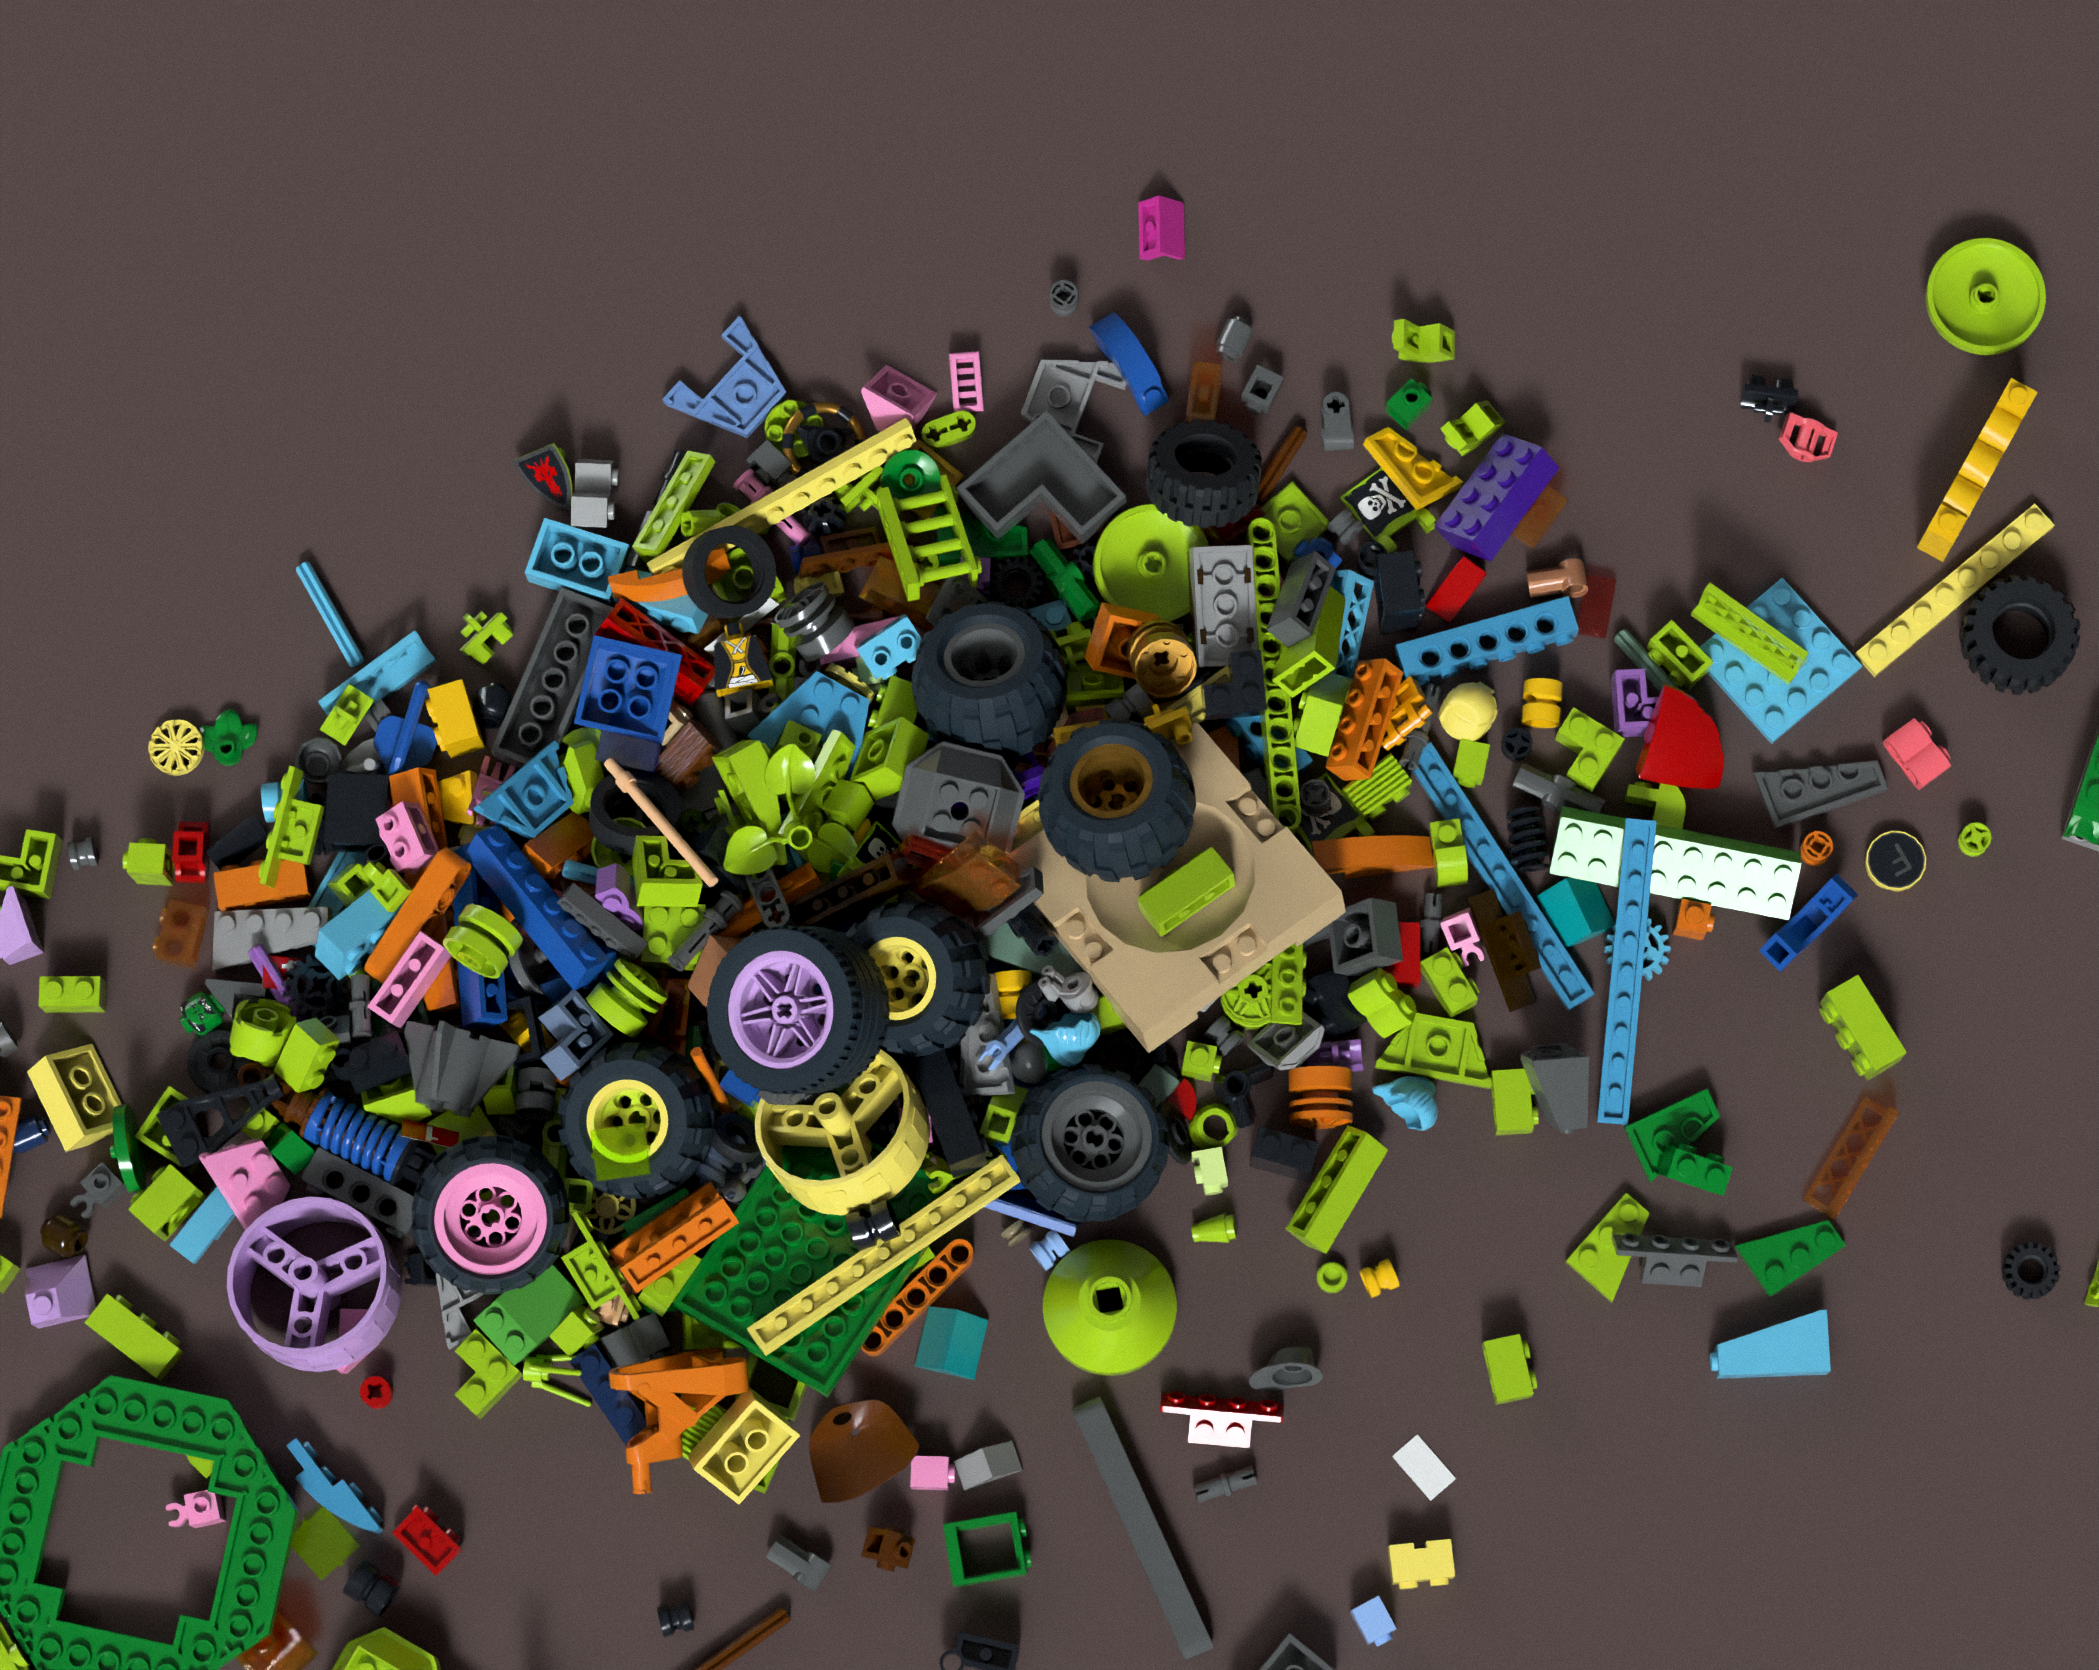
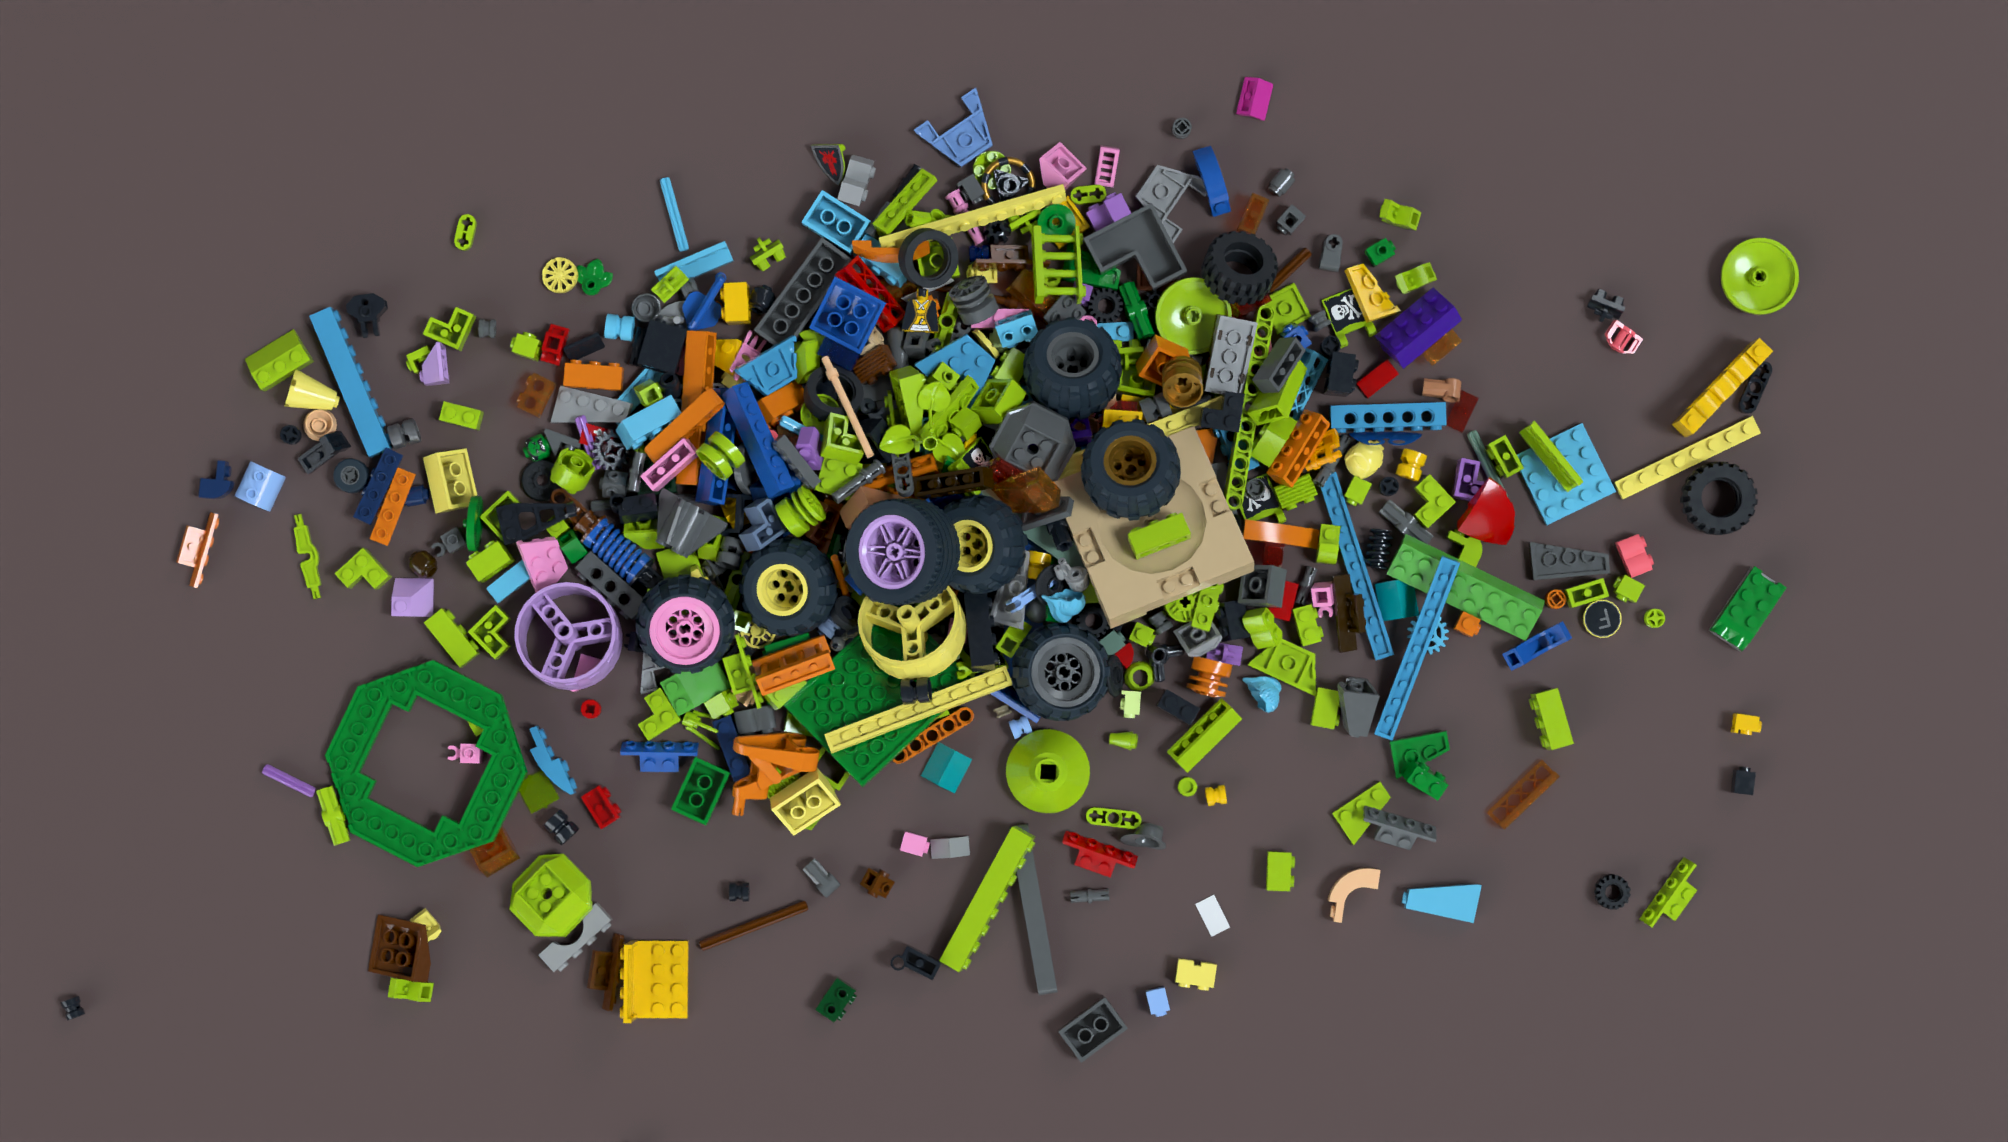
camera: 15 degrees right, 10 degrees up
lime bracket [259,766,325,888] -> none
lime brick [274,1018,340,1093] -> none
lime plate [362,861,413,912] -> none
bright pink brick [375,801,440,874] -> none
red sticker [401,1119,459,1147] -> none
clear neon green piece [590,1123,651,1181] -> none
reddish brown piece [809,1399,919,1503] -> none
green window [943,1512,1032,1588] -> none
yellow hips [1143,704,1193,745] -> none
green wing [1734,1220,1846,1298] -> none
none -> lime beam [454,214,477,251]
none -> lime brick [468,605,511,660]
none -> blue bracket [620,741,699,772]
none -> green brick [671,756,731,825]
none -> lime brick [939,825,1035,972]
none -> medium lavender brick [1086,192,1131,232]
none -> lime beam [1086,807,1142,829]
none -> clear red slope [1261,542,1285,568]
none -> light nougat arch [1328,868,1380,923]
none -> blue piece [1349,432,1422,445]
none -> lime brick [1563,578,1609,608]
none -> lime brick [1613,575,1645,603]
none -> black beam [1738,361,1772,414]

